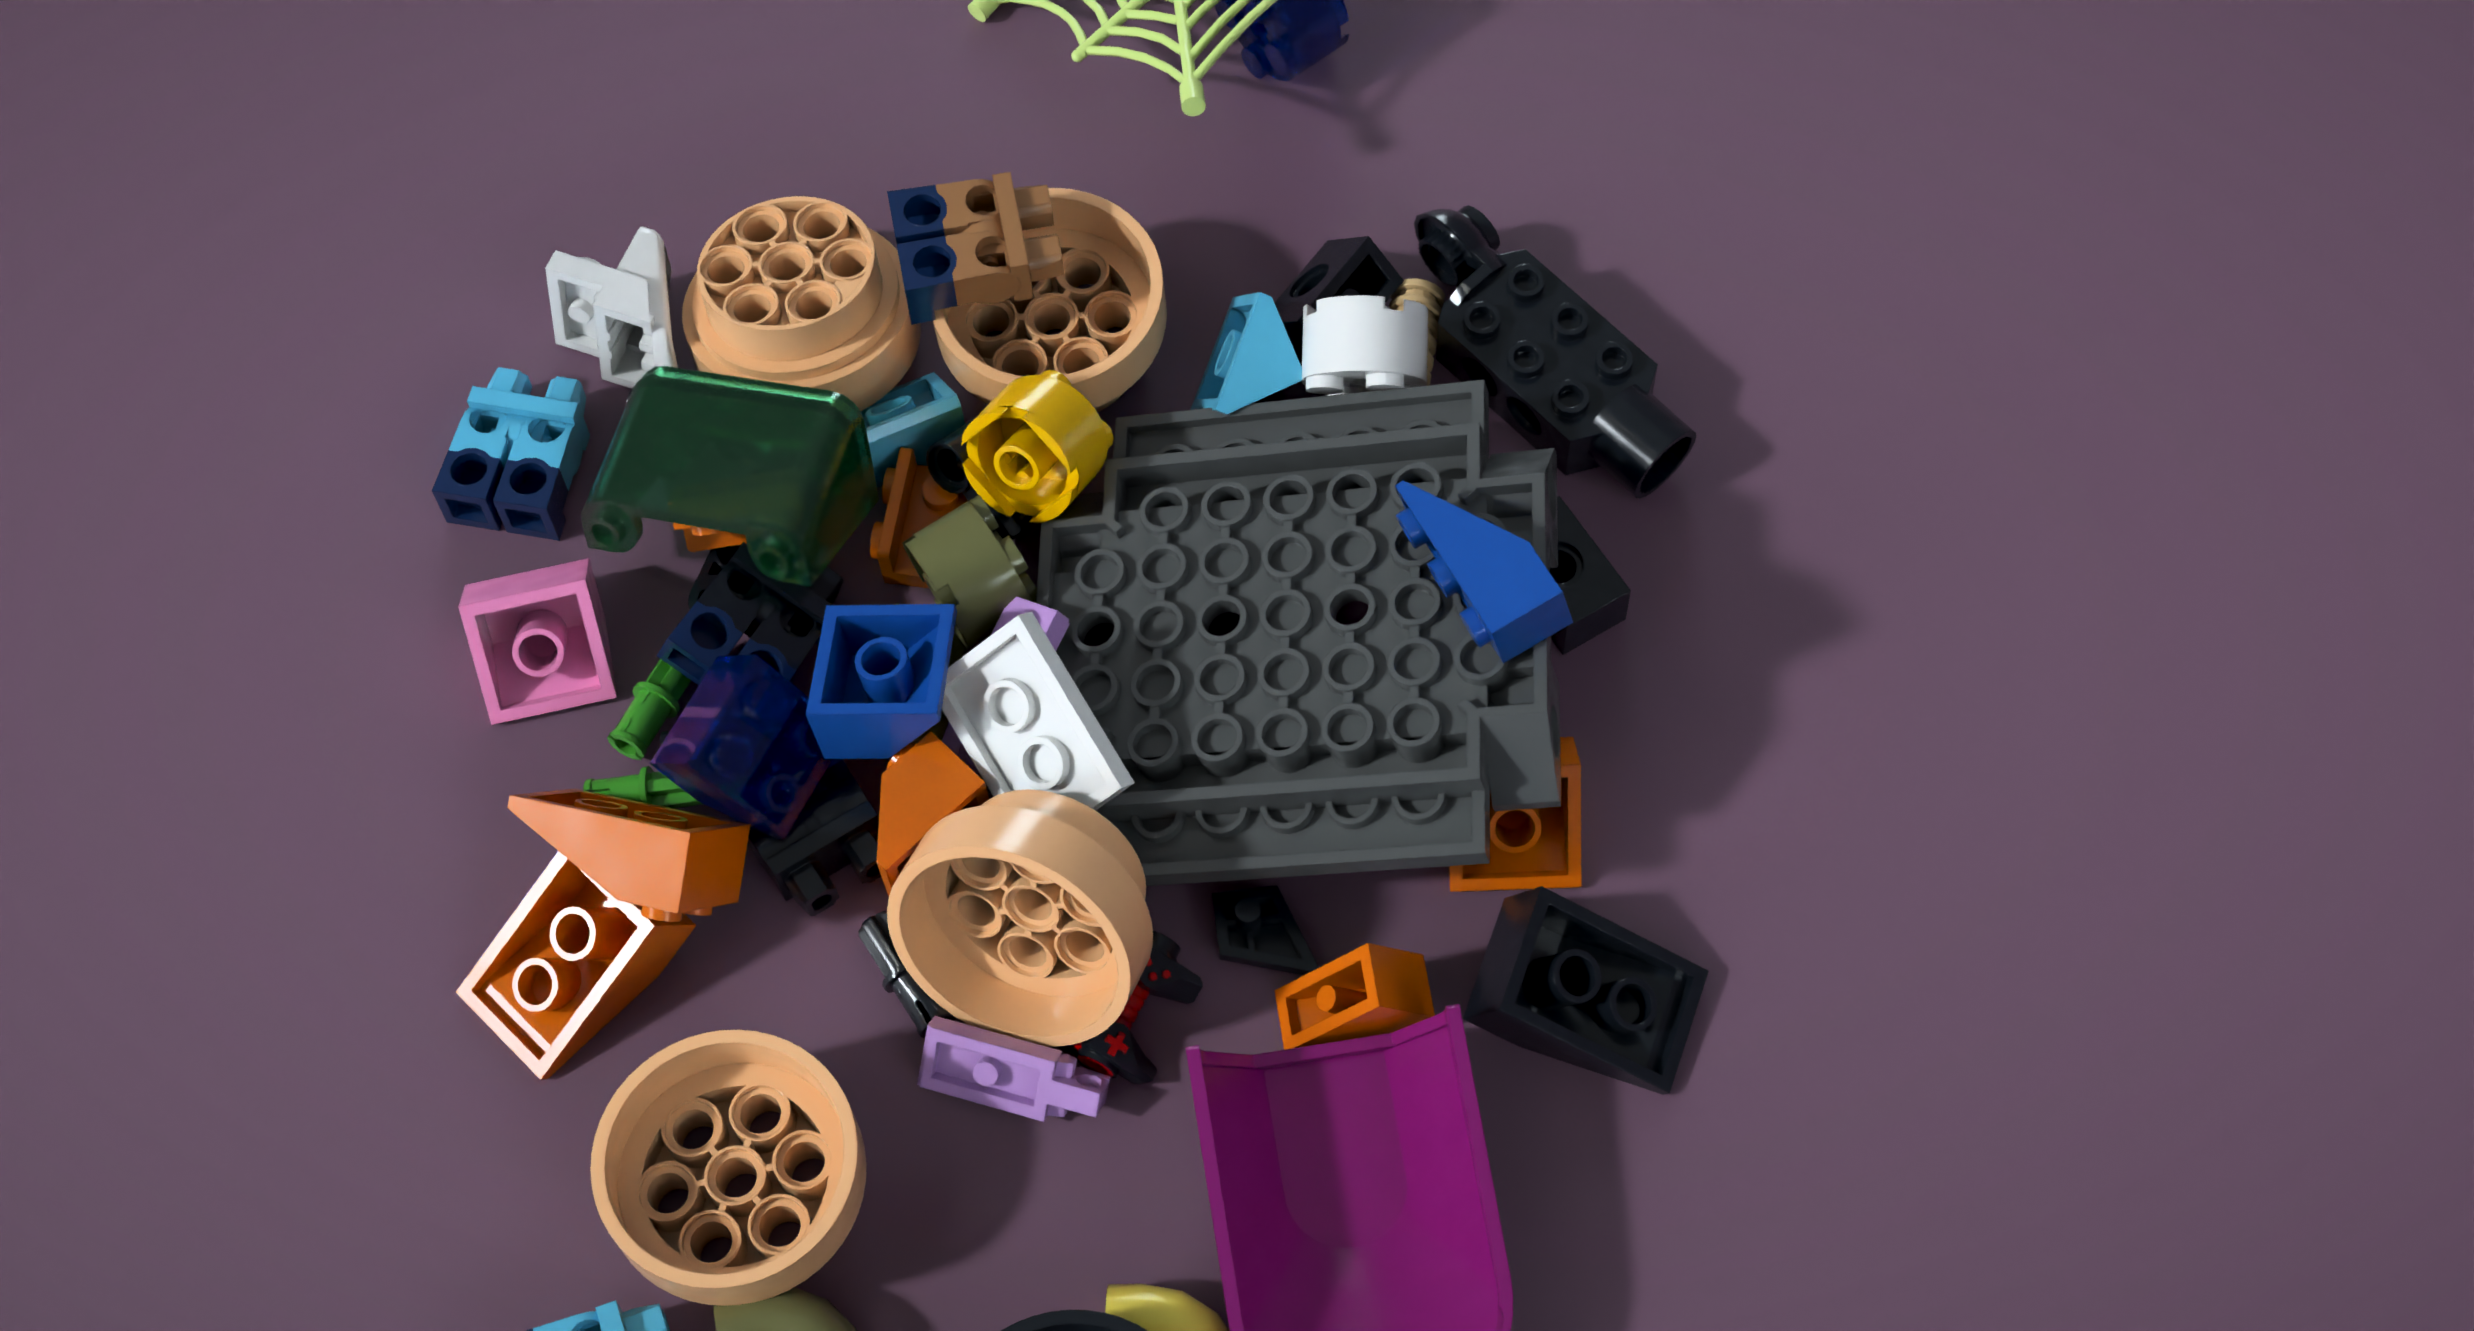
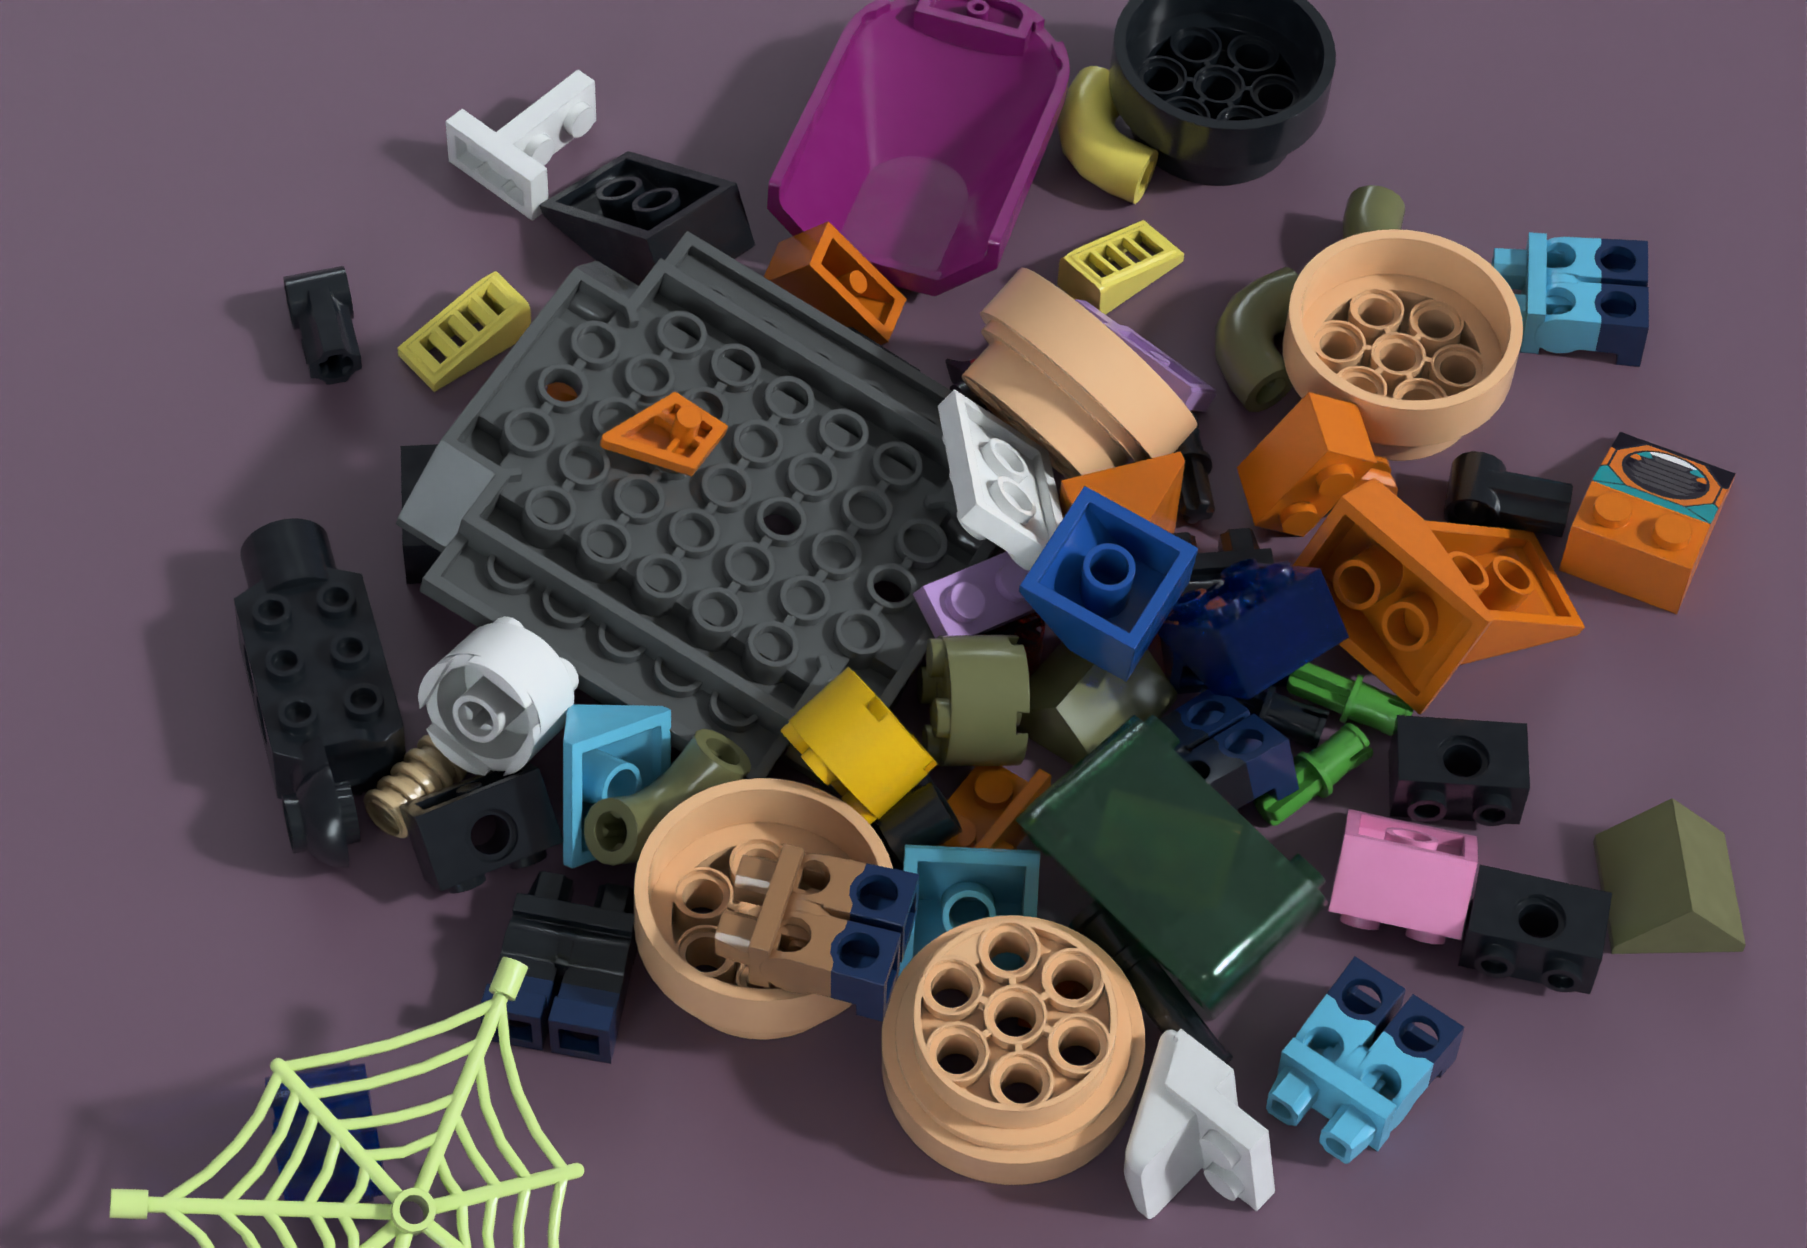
camera: 160 degrees left, 10 degrees down
blue slope [1395,480,1573,663] -> none
none -> black piece [283,266,362,385]
none -> light yellow slope [397,271,531,392]
none -> white bracket [446,70,596,221]
none -> black hips [480,871,638,1064]
none -> olive cylinder [584,729,751,865]
none -> orange piece [600,392,728,476]
none -> light yellow slope [1057,220,1184,315]
none -> olive cylinder [1215,267,1299,412]
none -> orange brick [1236,392,1398,537]
none -> black brick [1388,715,1530,826]
none -> black piece [1444,451,1573,537]
none -> black brick [1458,864,1612,994]
none -> orange slope [1559,432,1736,614]
none -> olive slope [1593,798,1746,954]

